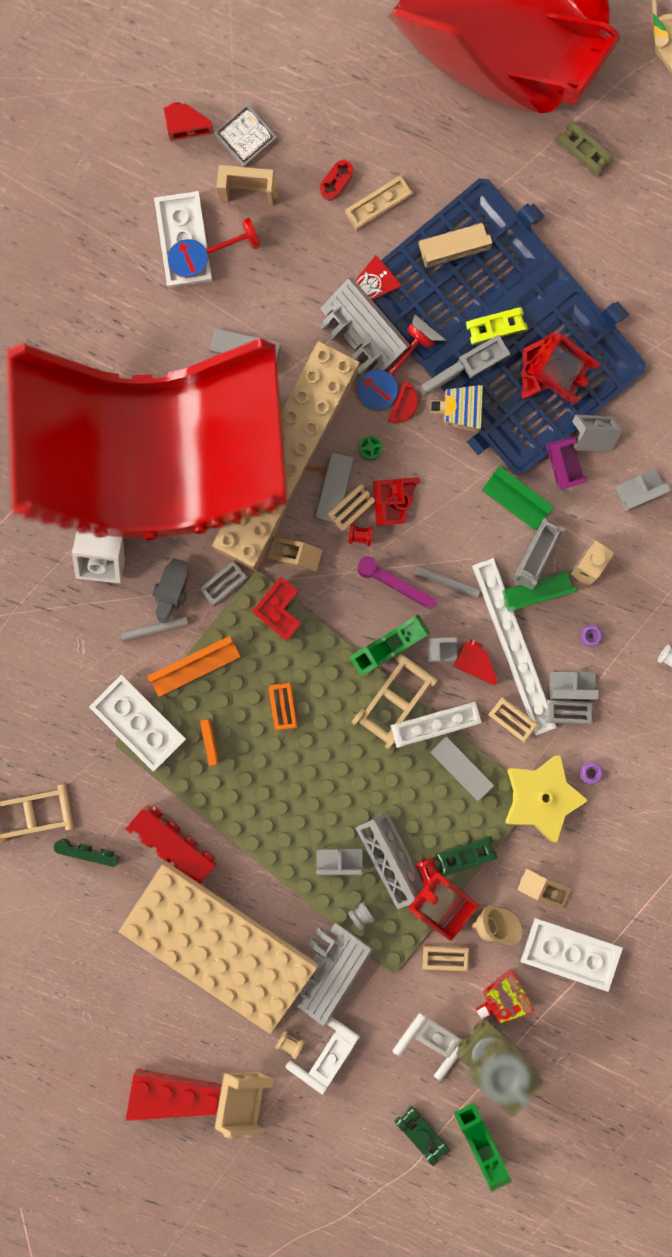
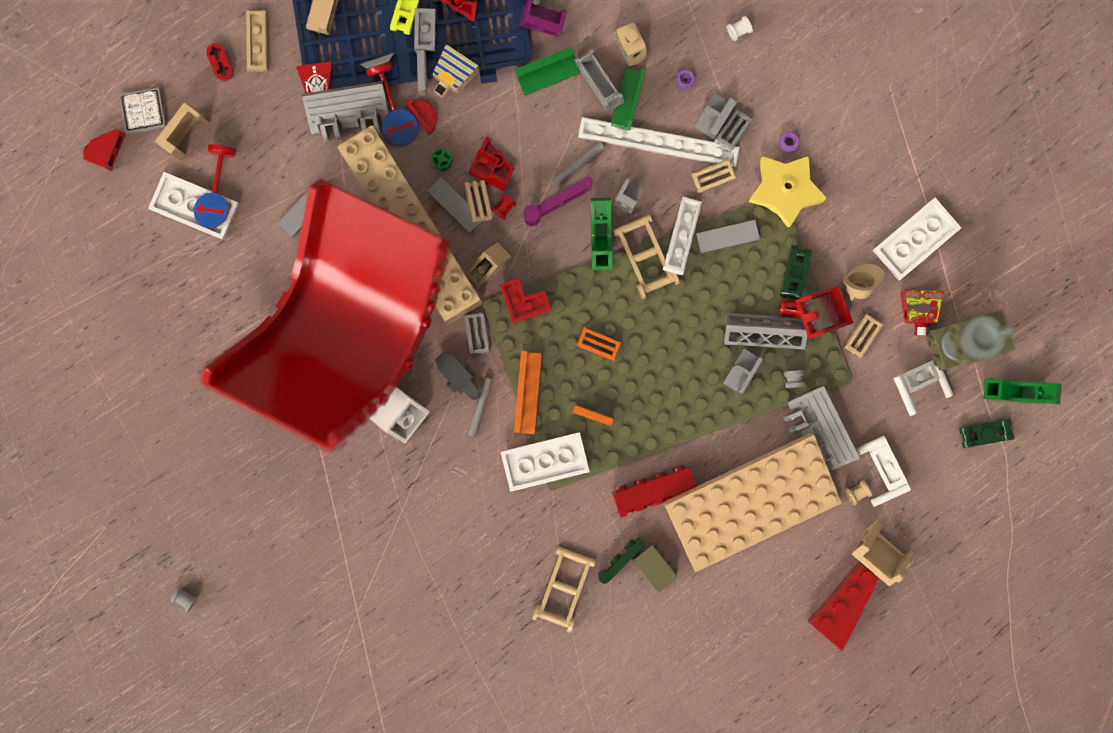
camera: 55 degrees left, 0 degrees up
red slope [452,640,497,686] -> none
tan slope [517,869,572,910] -> none
none -> olive brick [632,544,678,592]

